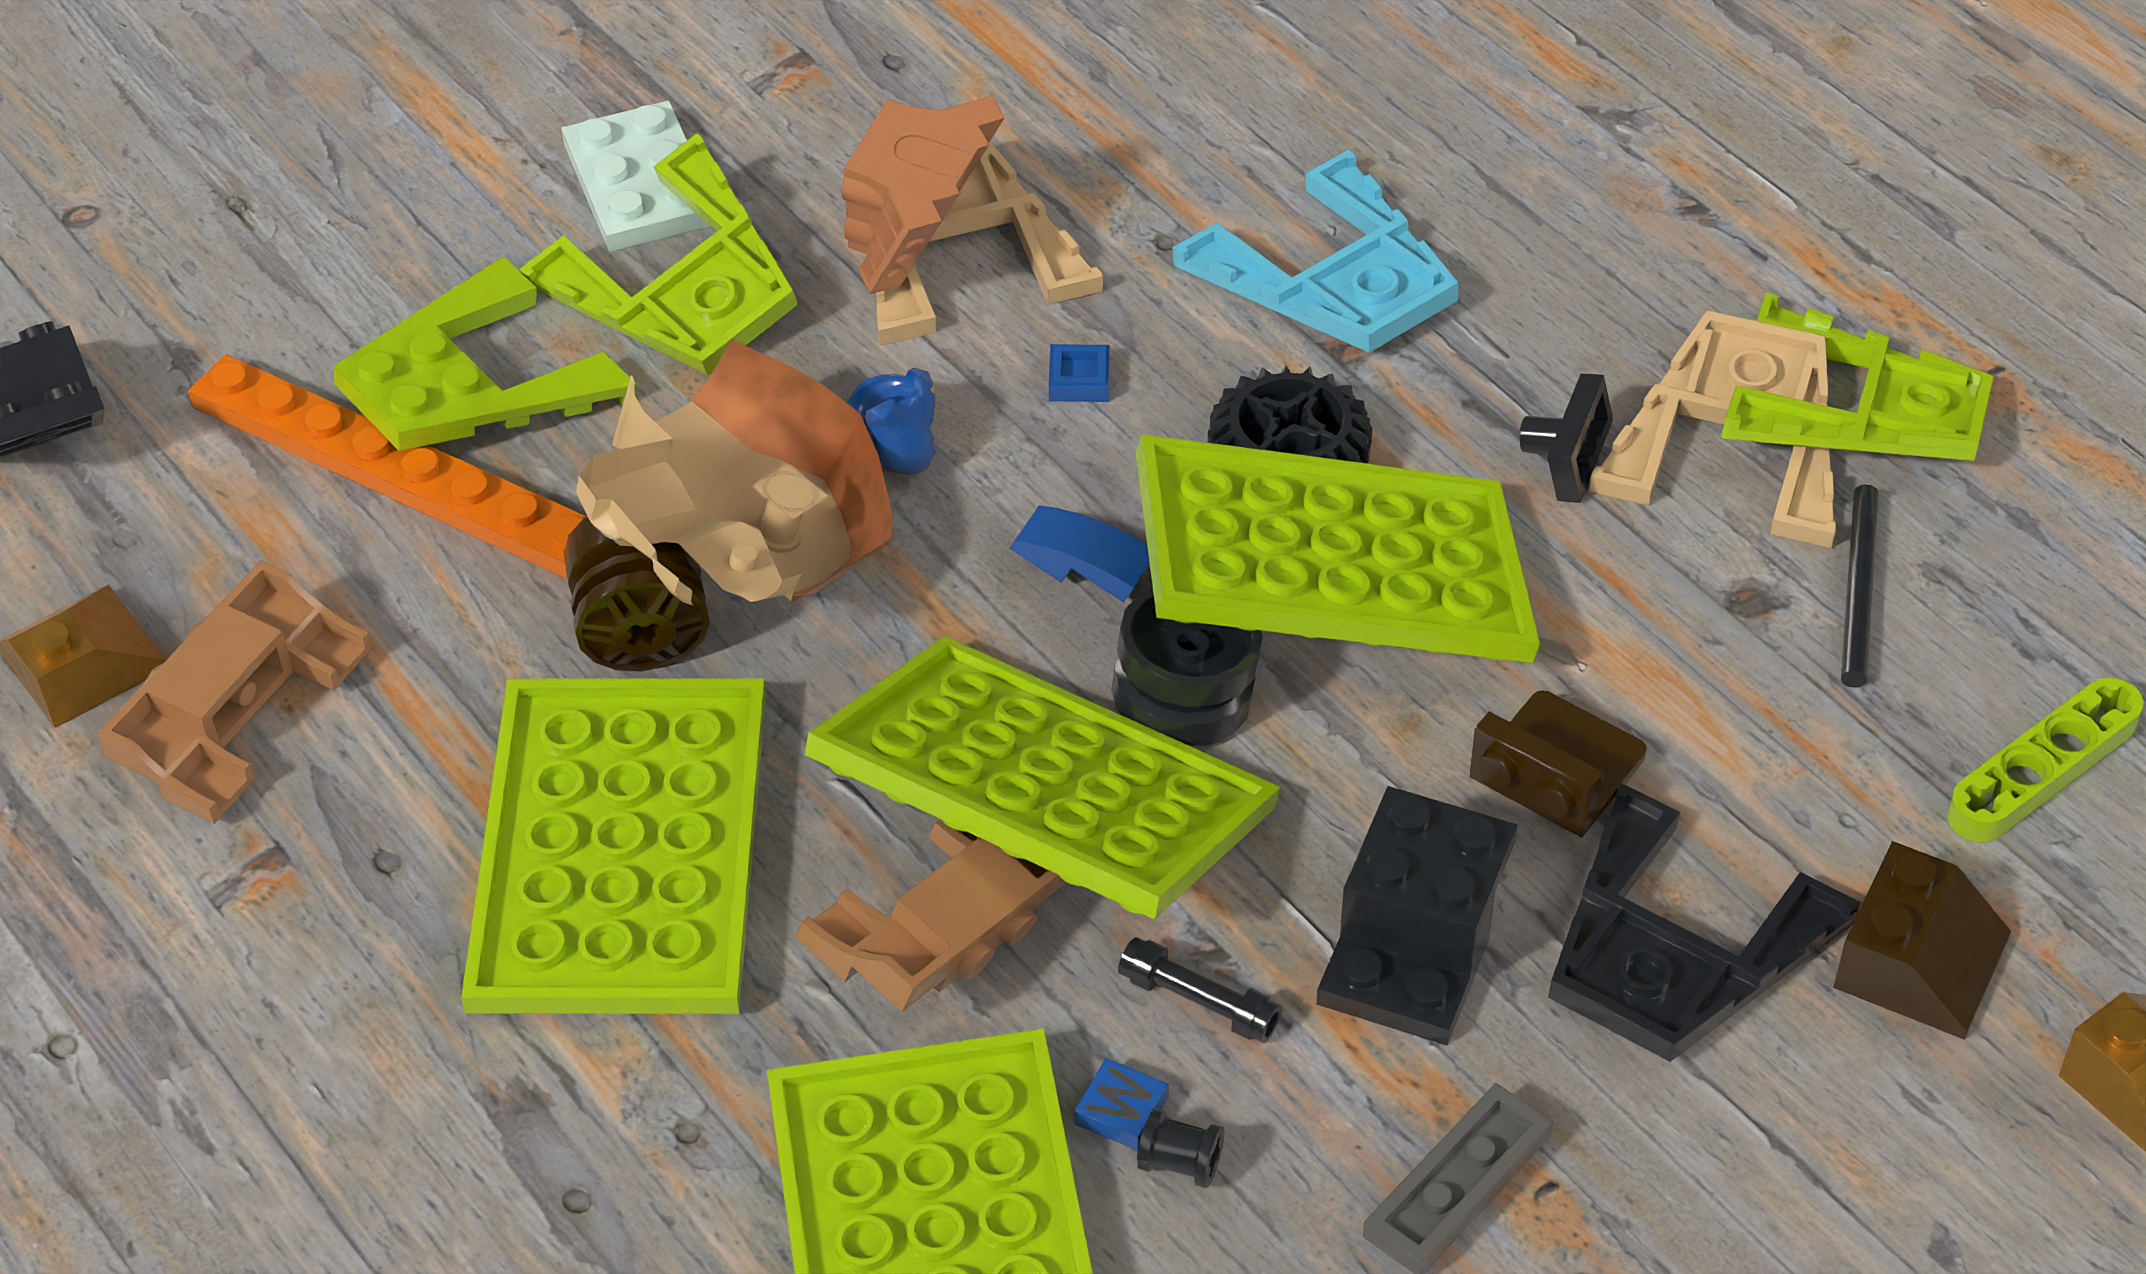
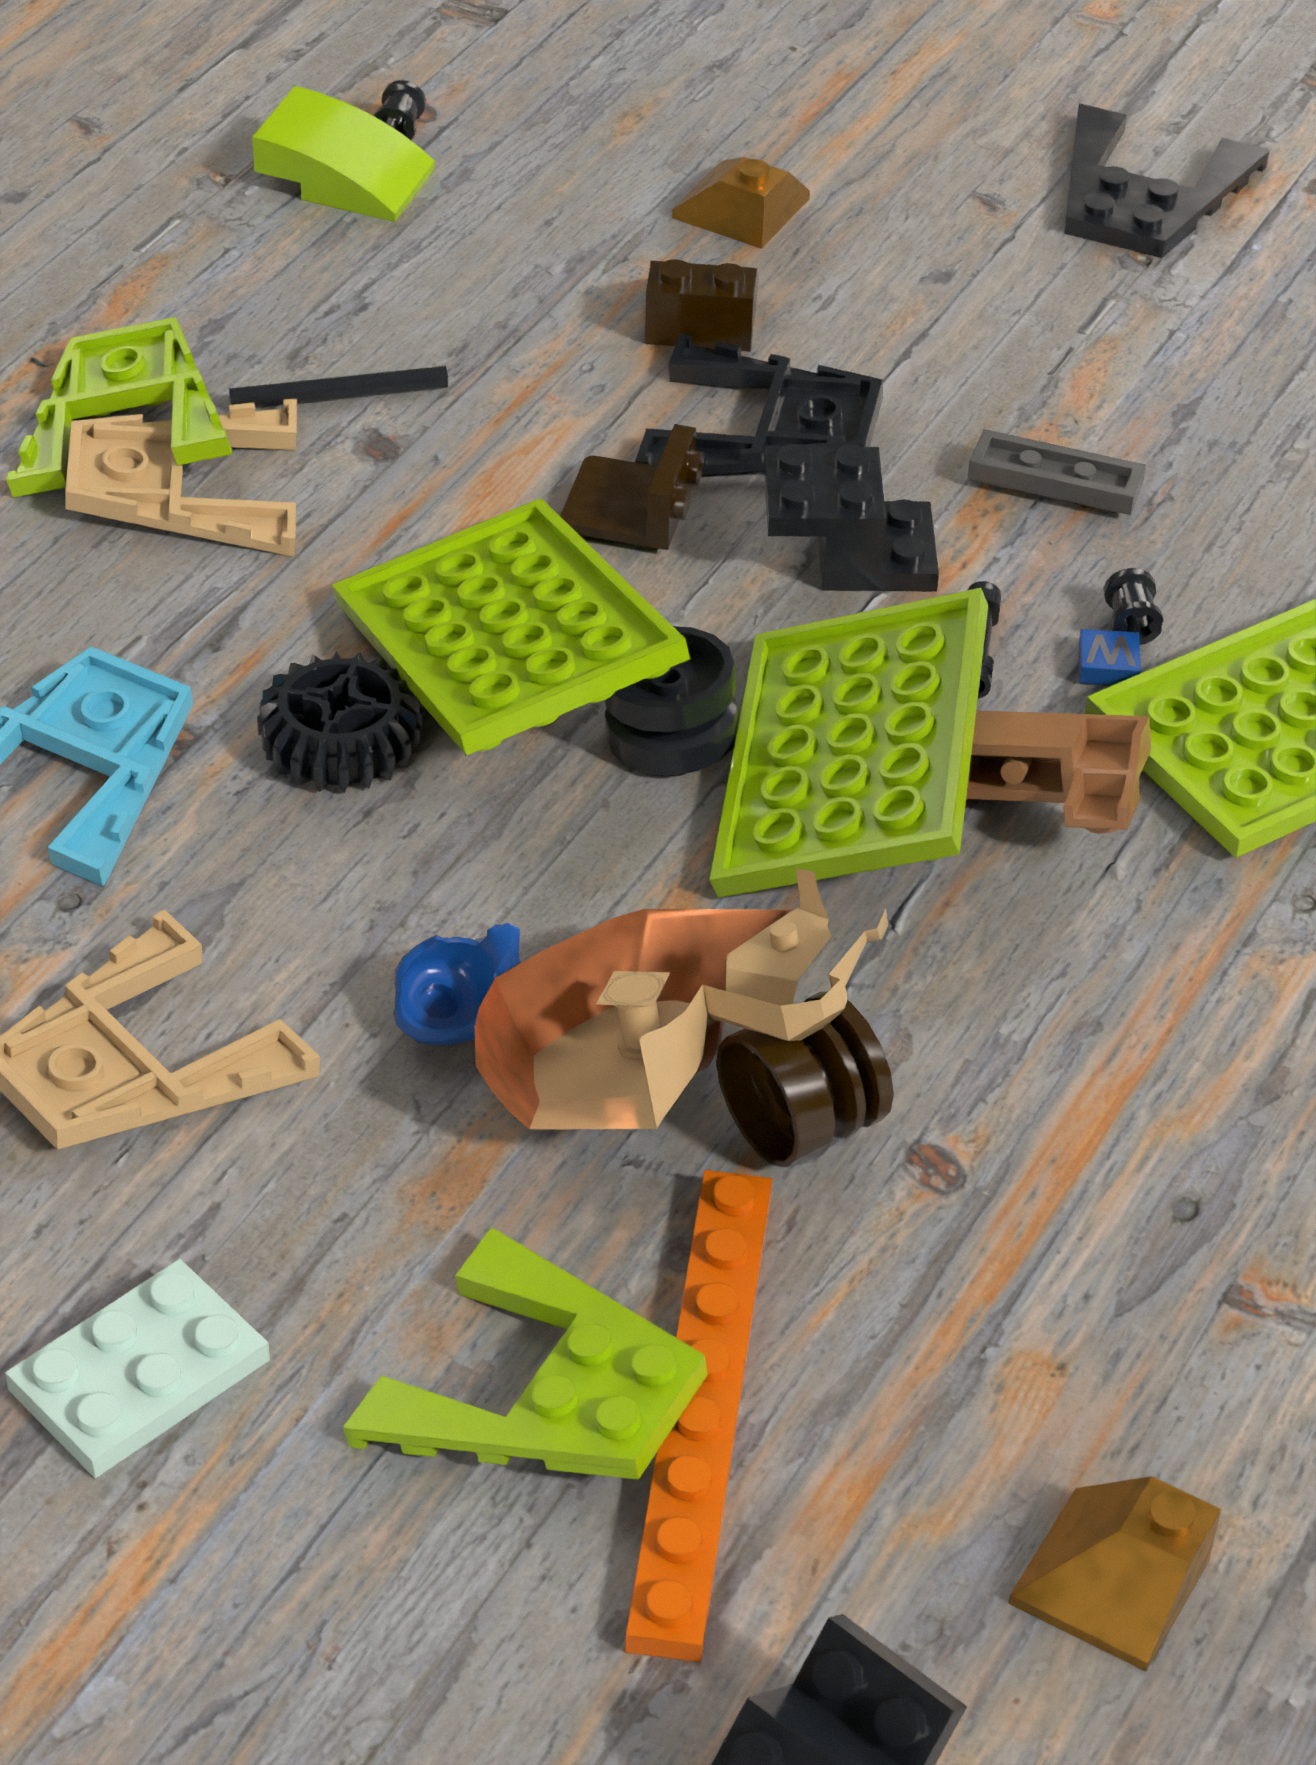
camera: 115 degrees left, 5 degrees down
medium nougat bracket [97,560,373,824] -> none
lime plate [461,678,766,1014] -> none
lime wing [519,133,798,375] -> none
nougat slope [841,95,1005,294] -> none
blue slope [1010,505,1150,603] -> none
blue tile [1049,344,1110,402] -> none
black tile [1519,373,1613,503] -> none
lime beam [1947,677,2144,843] -> none

